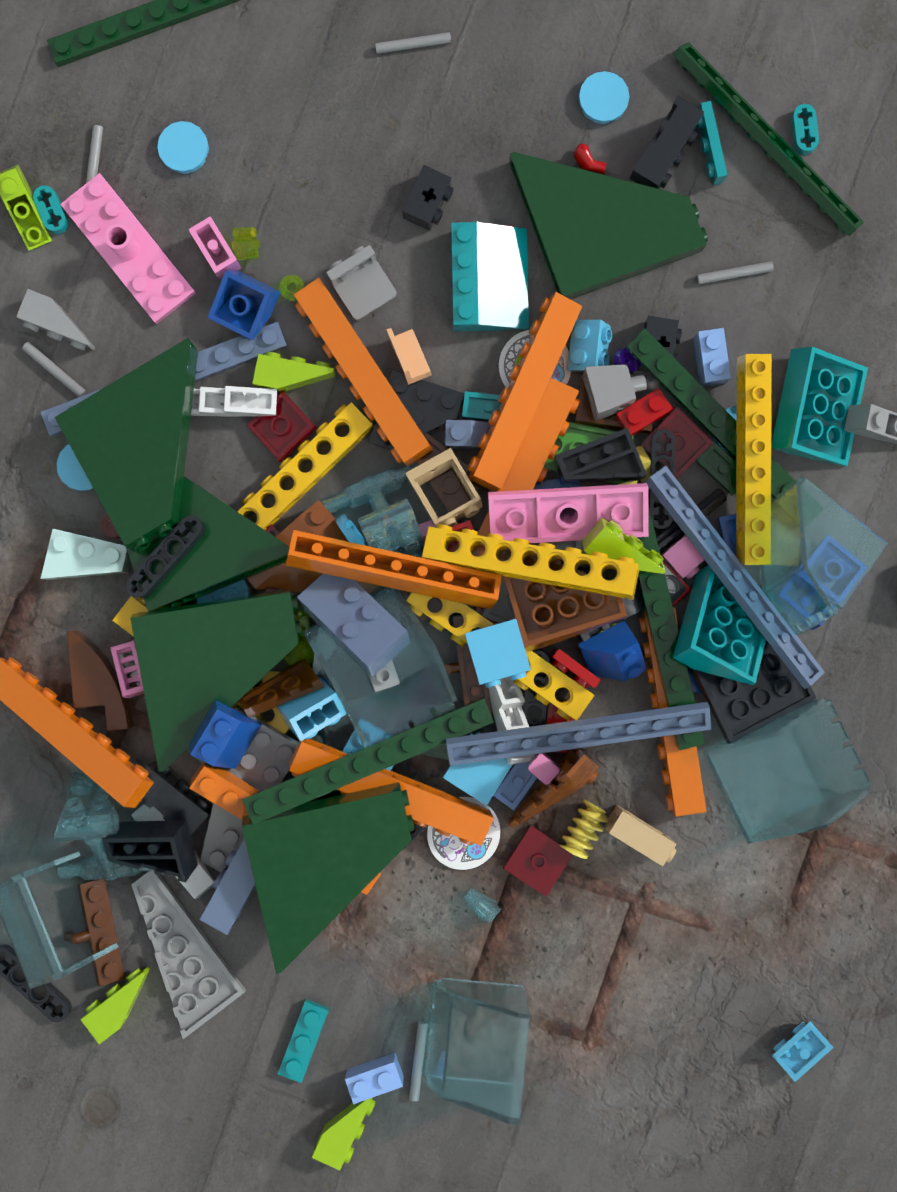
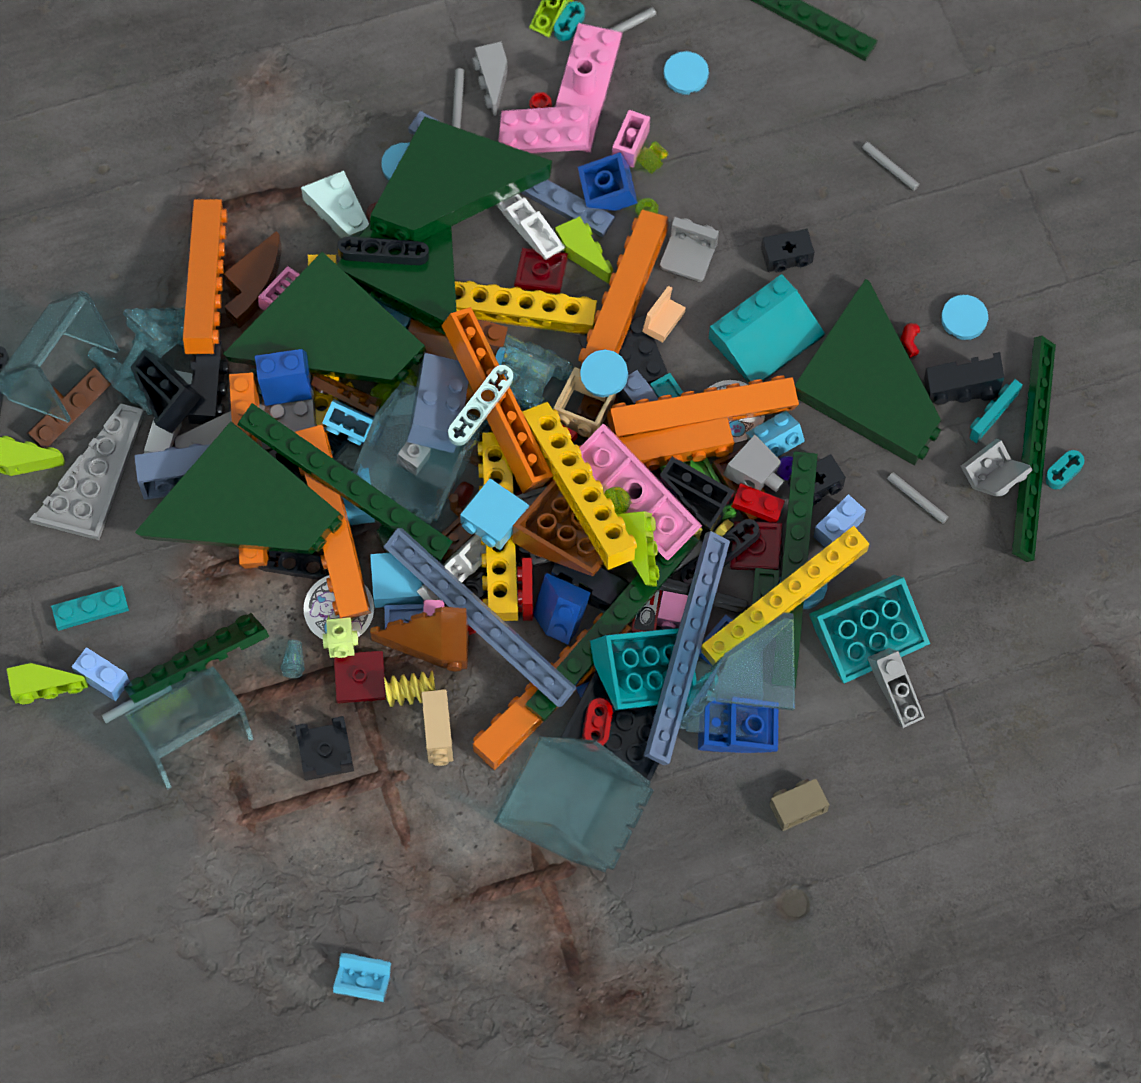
camera: 50 degrees right, 20 degrees down
none -> dark green wing [124,613,270,704]
none -> black panel [295,716,354,781]
none -> yellowish green brick [323,617,358,658]
none -> light aqua beam [448,365,513,446]
none -> clear red tile [454,481,474,506]
none -> bright pink plate [499,105,591,153]
none -> red plate [529,92,552,109]
none -> medium azure tile [580,350,628,398]
none -> red plate [583,698,613,749]
none -> clear neon green piece [604,487,632,514]
none -> light grey bracket [961,439,1032,496]

